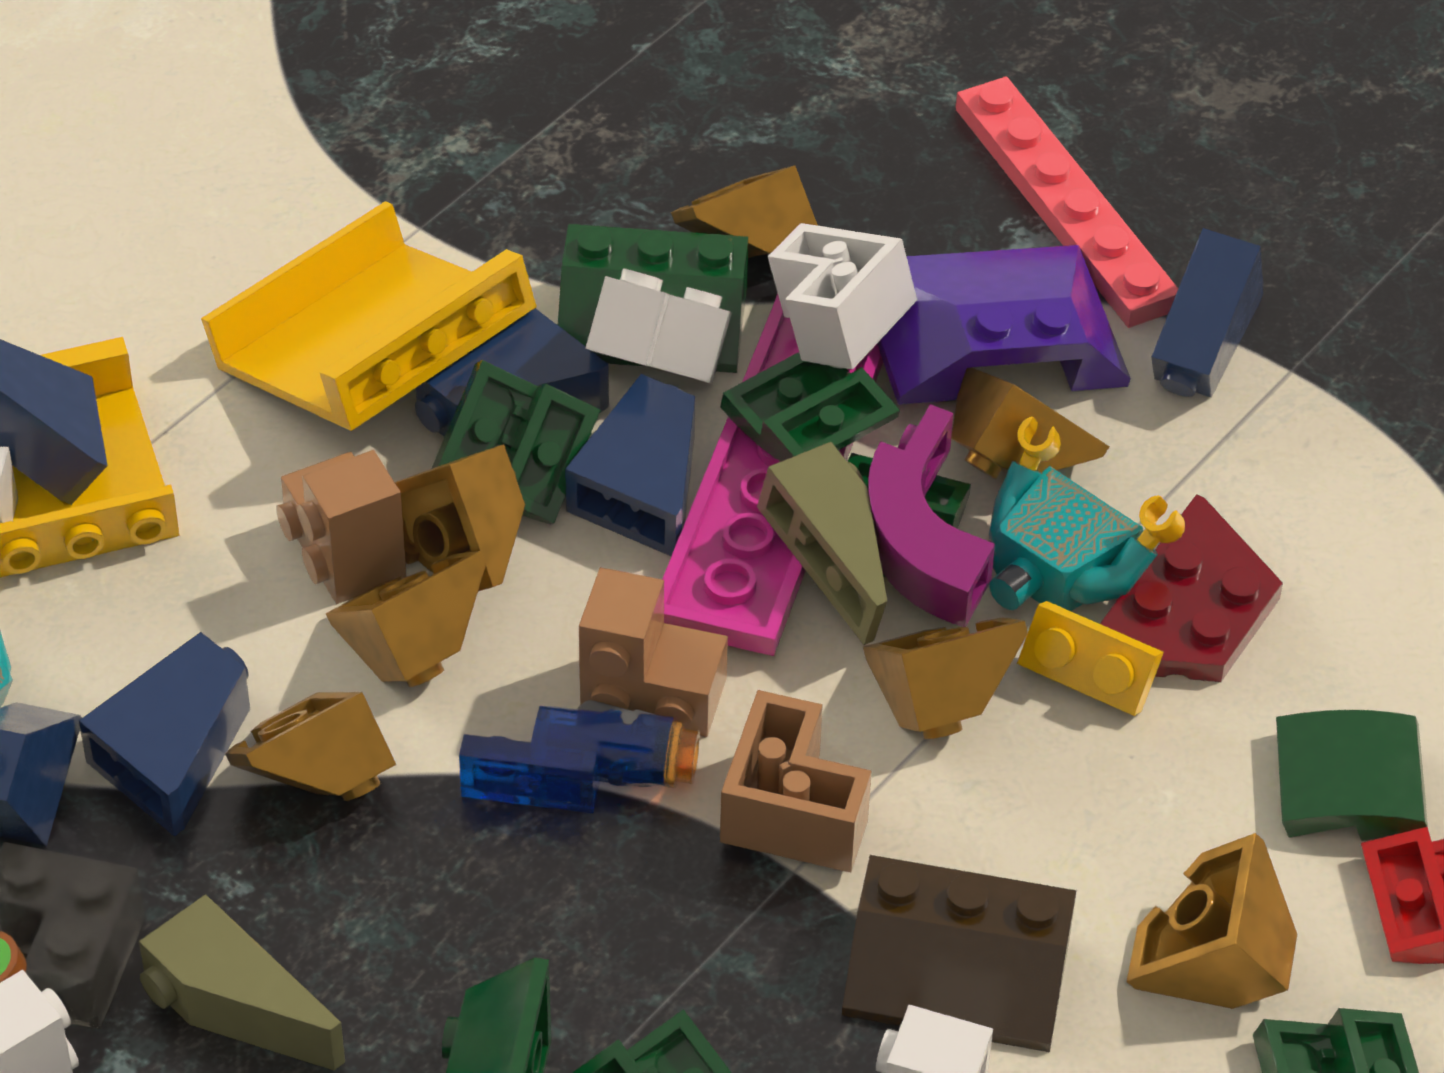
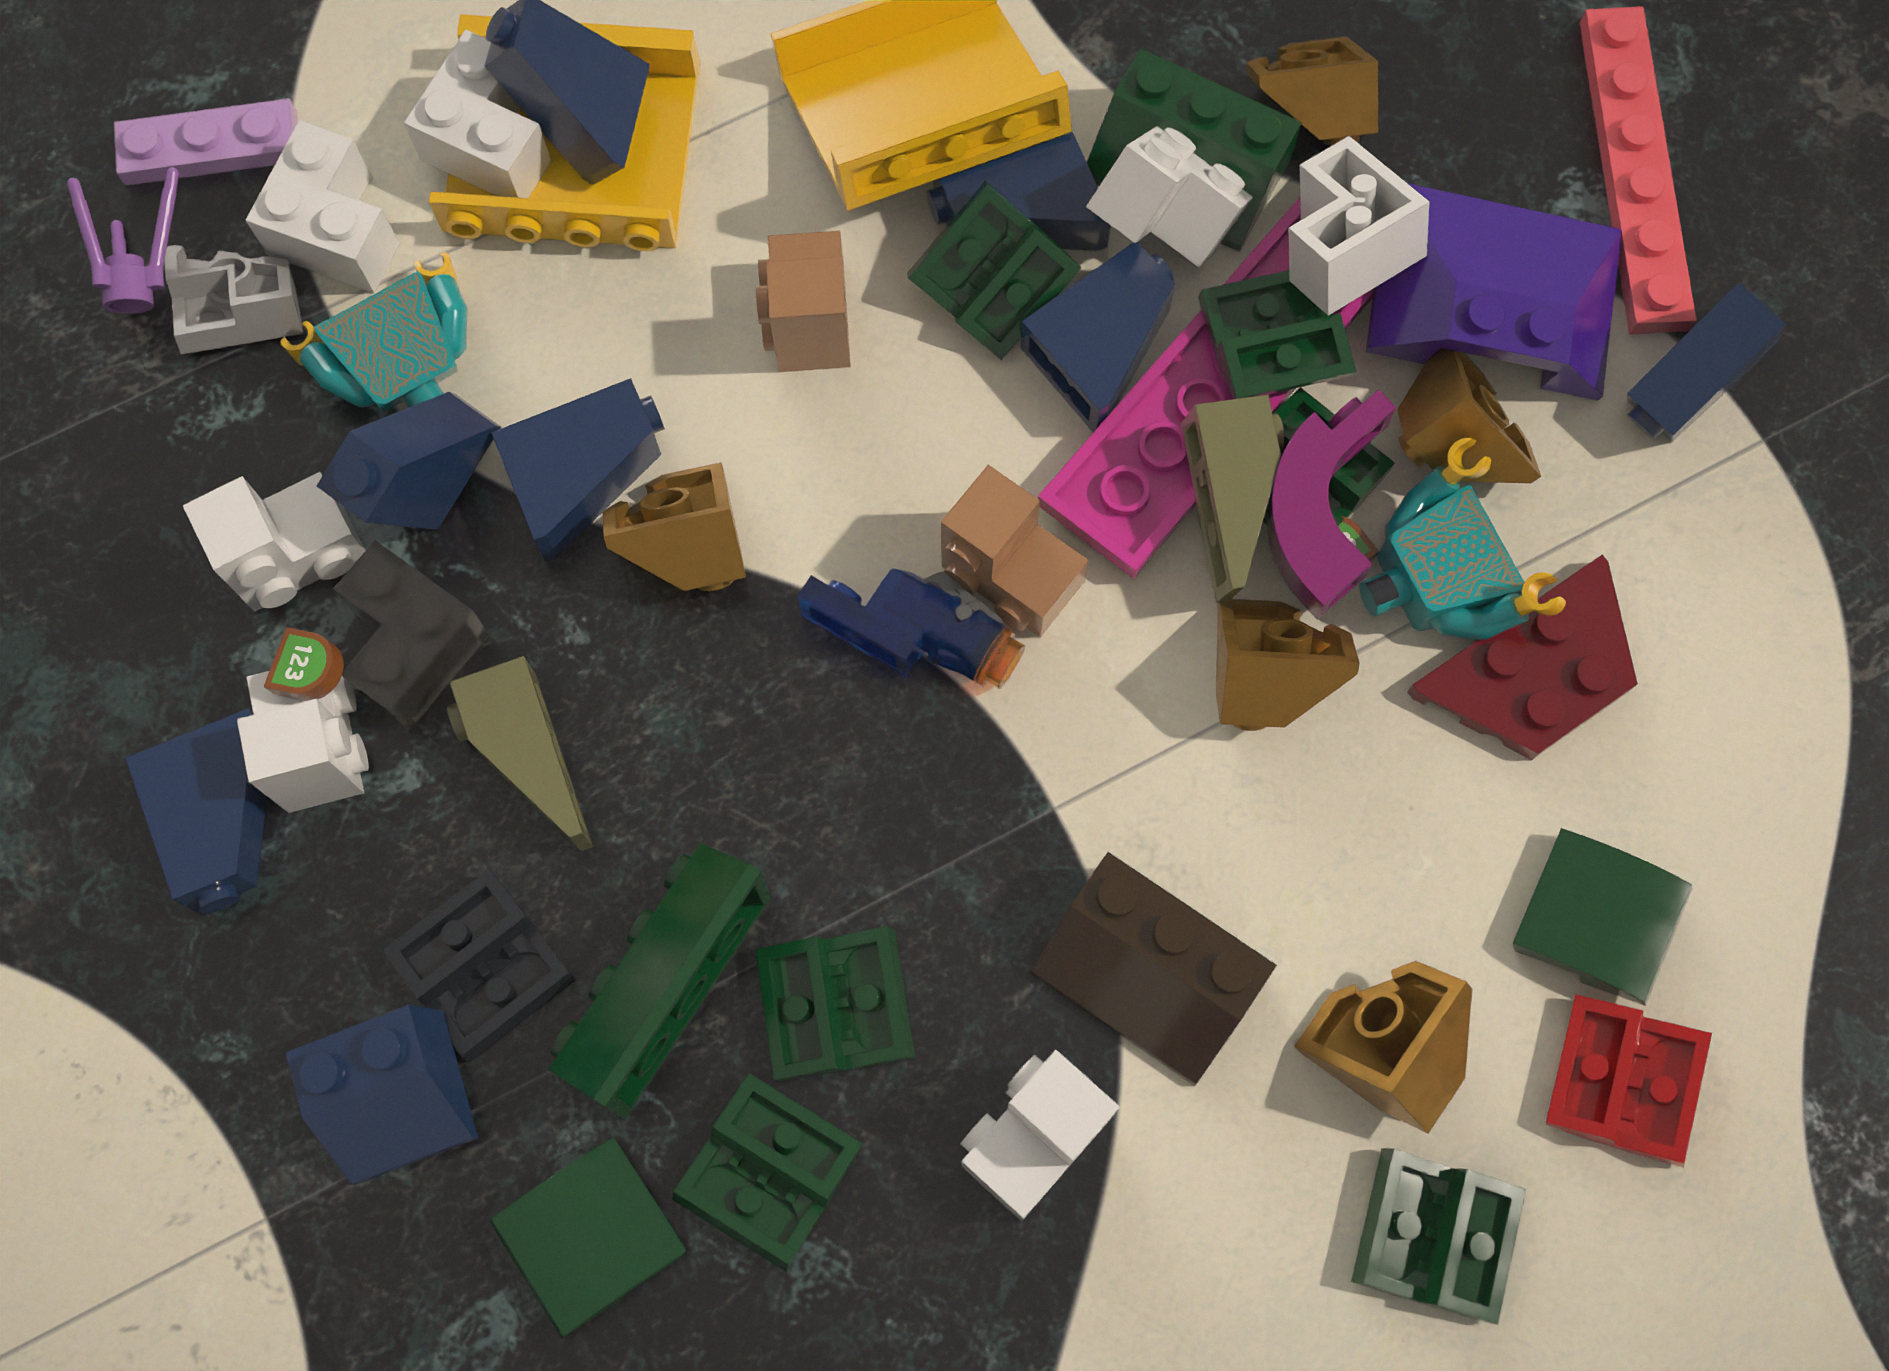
camera: 25 degrees right, 25 degrees up
pearl gold slope [325,551,487,687] -> none
pearl gold slope [394,444,525,591] -> none
medium nougat brick [720,690,872,873] -> none
yellow plate [1017,601,1164,716] -> none

